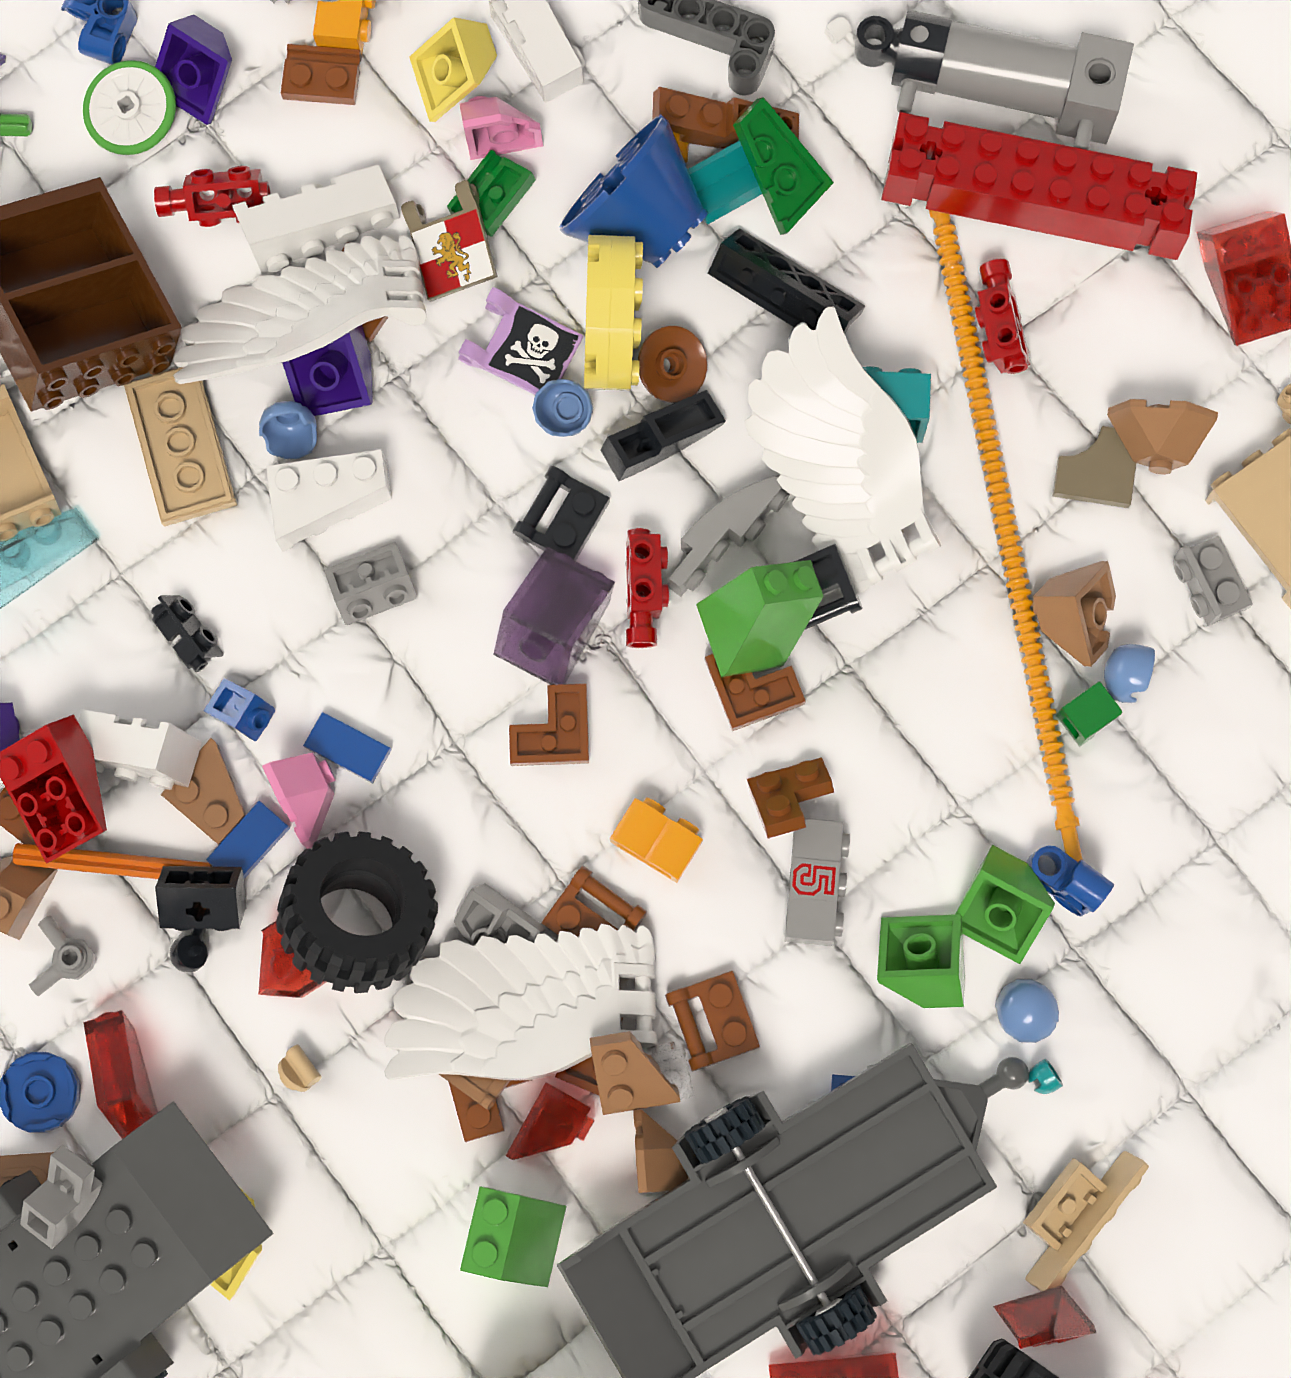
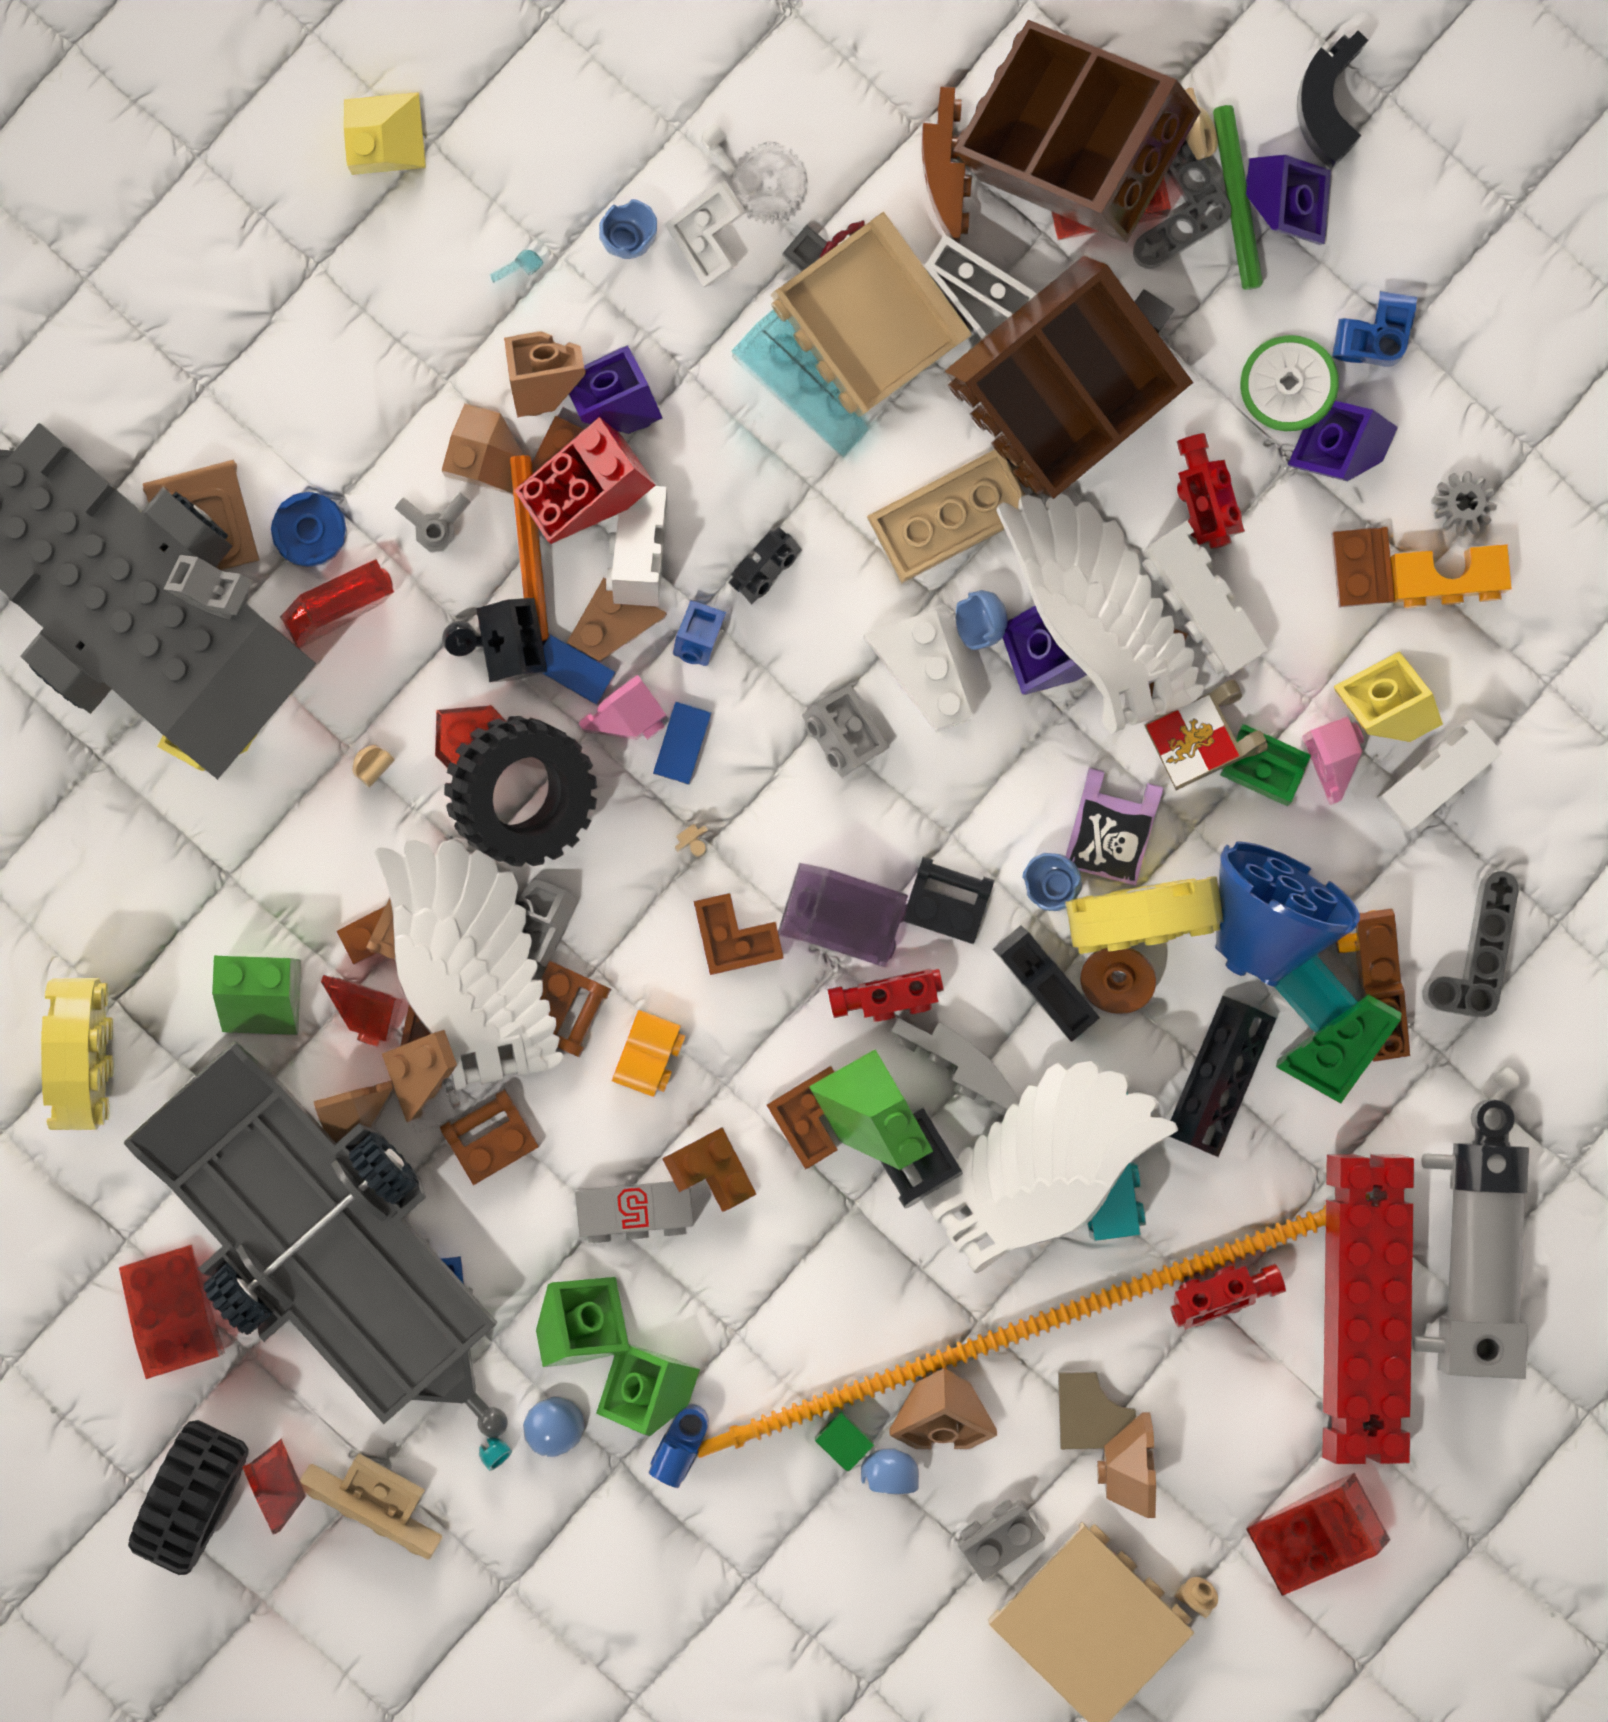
camera: 70 degrees right, 10 degrees up
none -> tan plate [674,824,708,857]

